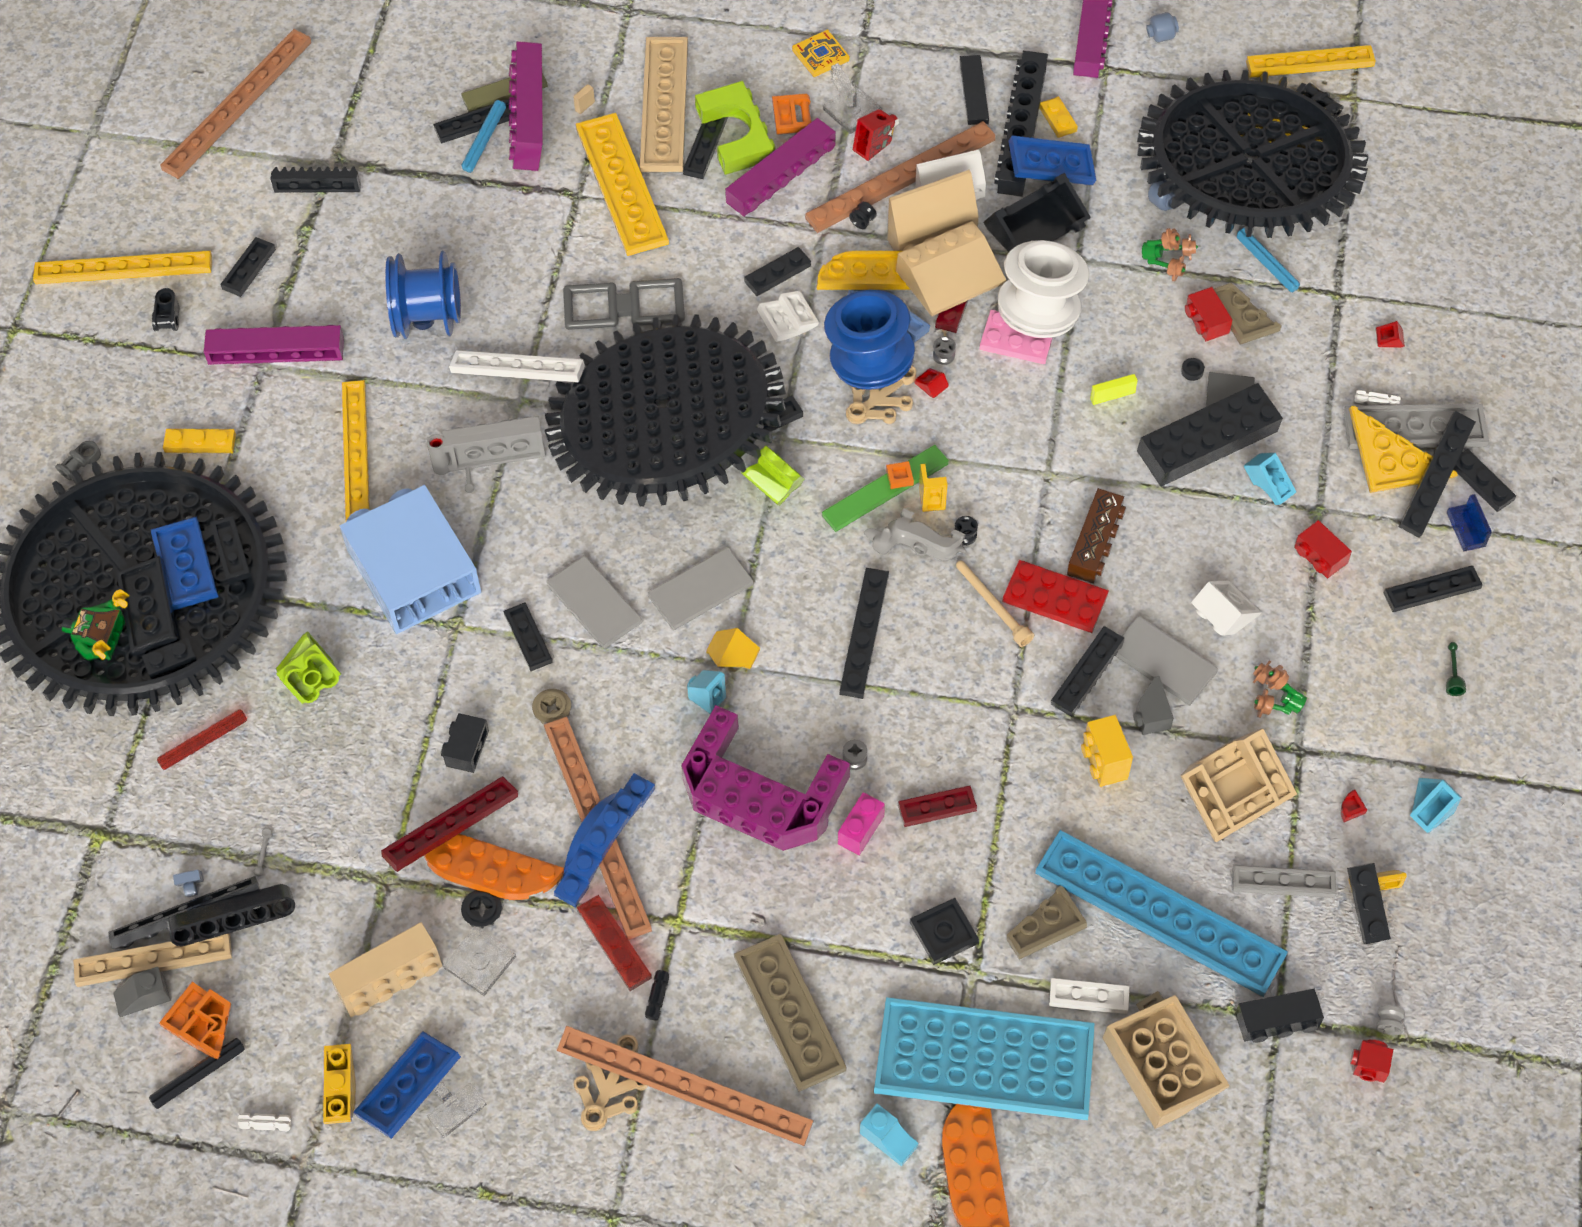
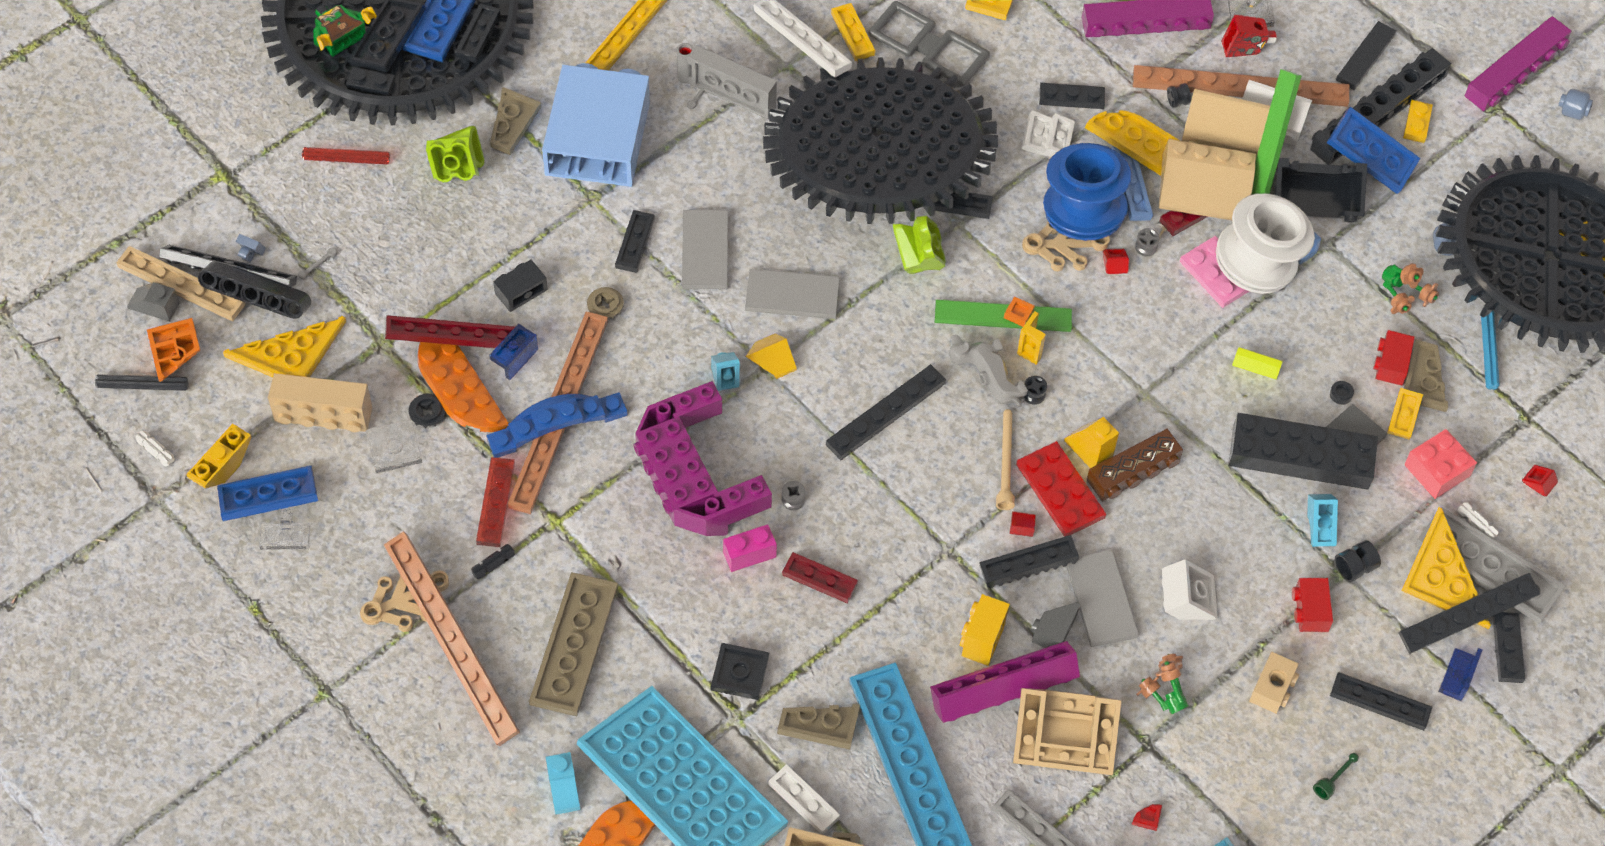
camera: 35 degrees right, 0 degrees up
none -> yellow tile [223,316,346,377]
none -> clear blue panel [489,323,538,380]
none -> dark tan wing [490,87,541,155]
none -> yellow plate [831,3,875,61]
none -> magenta brick [930,641,1080,723]
none -> red slope [1009,511,1036,537]
none -> yellow slope [1064,416,1119,468]
none -> tan brick [1249,651,1299,714]
none -> bright green tile [1251,69,1302,195]
none -> black wheel [1335,540,1381,582]
none -> yellow plate [1387,388,1423,440]
none -> coral brick [1405,429,1477,499]

